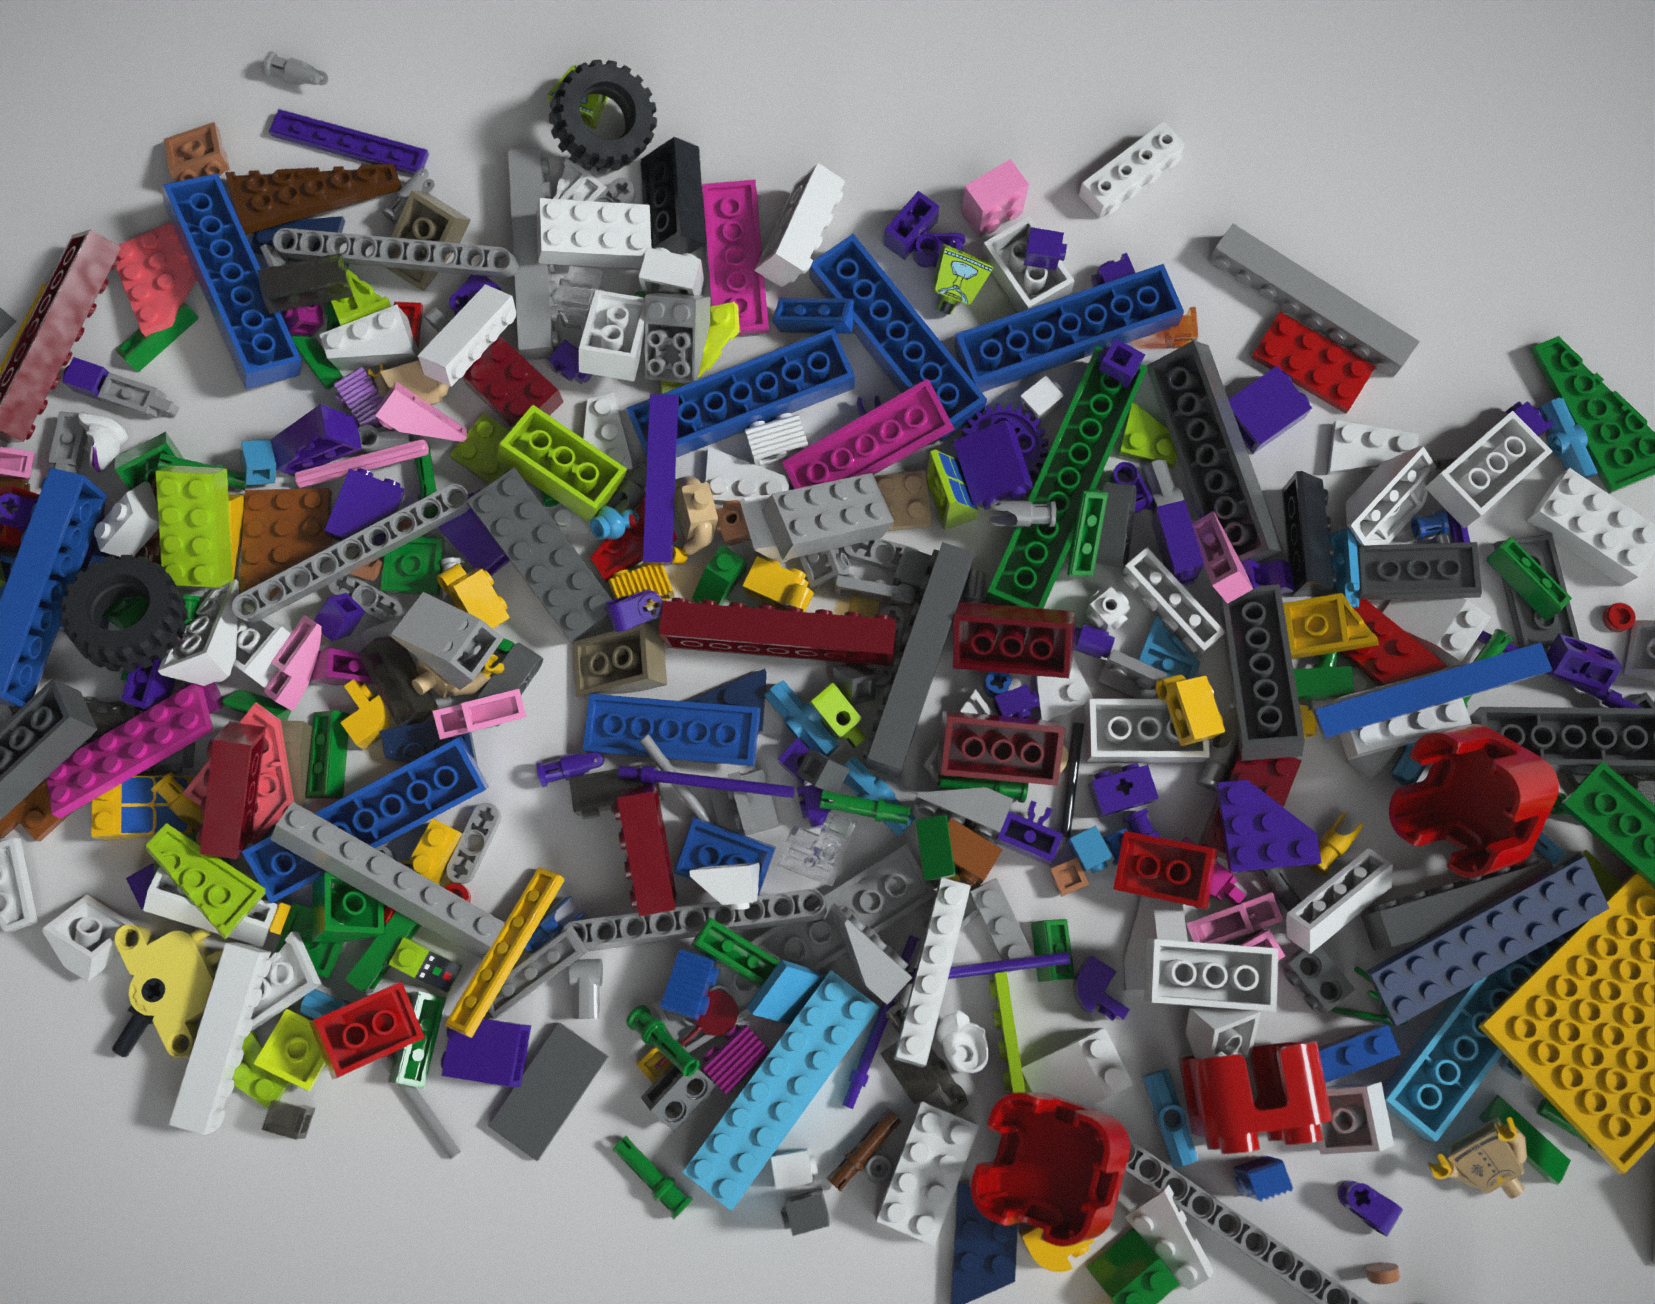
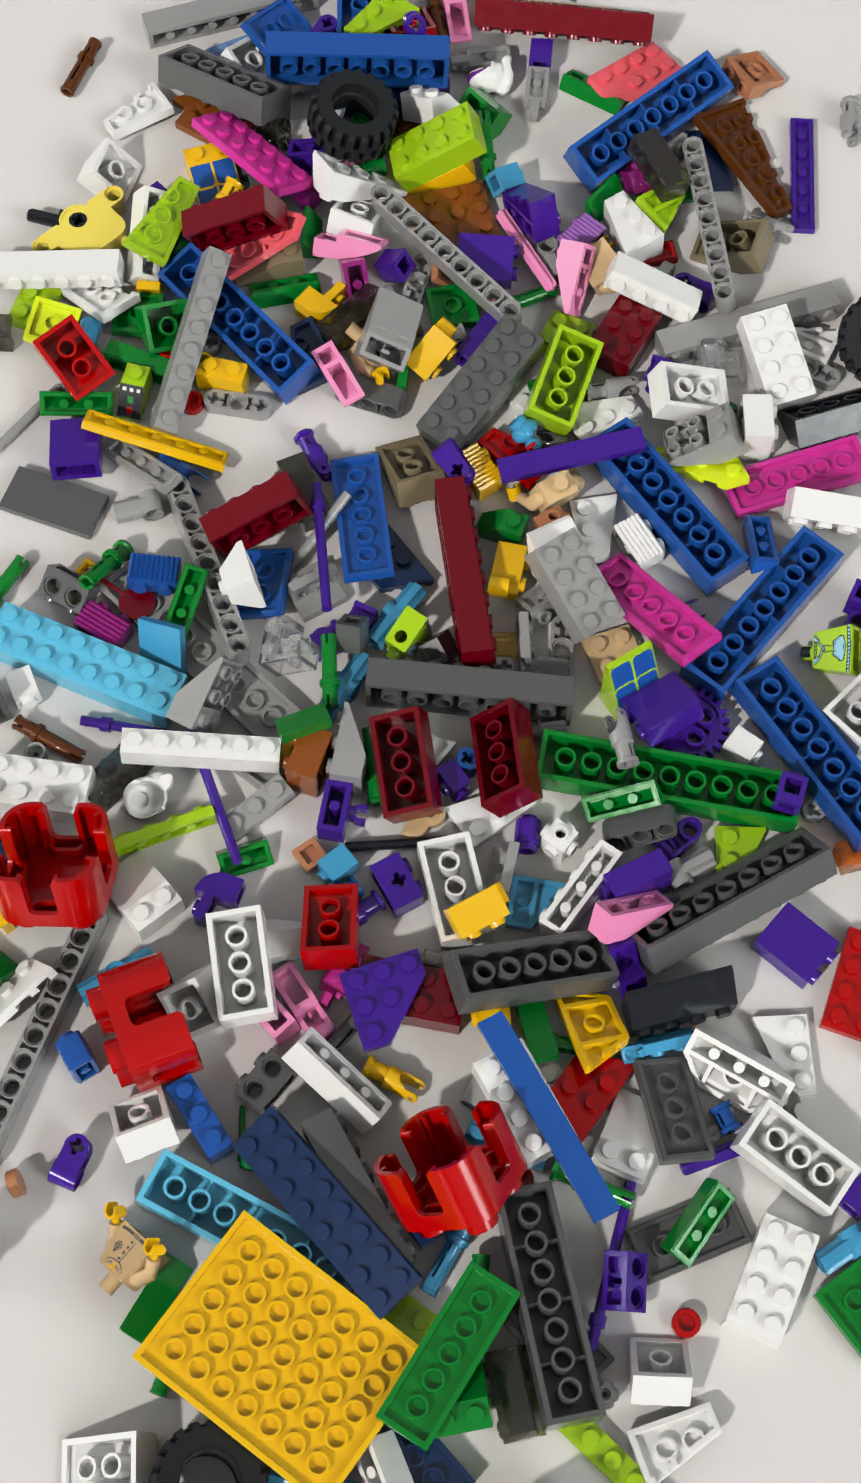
camera: 75 degrees right, 10 degrees down
none -> light grey piece [585,375,639,402]

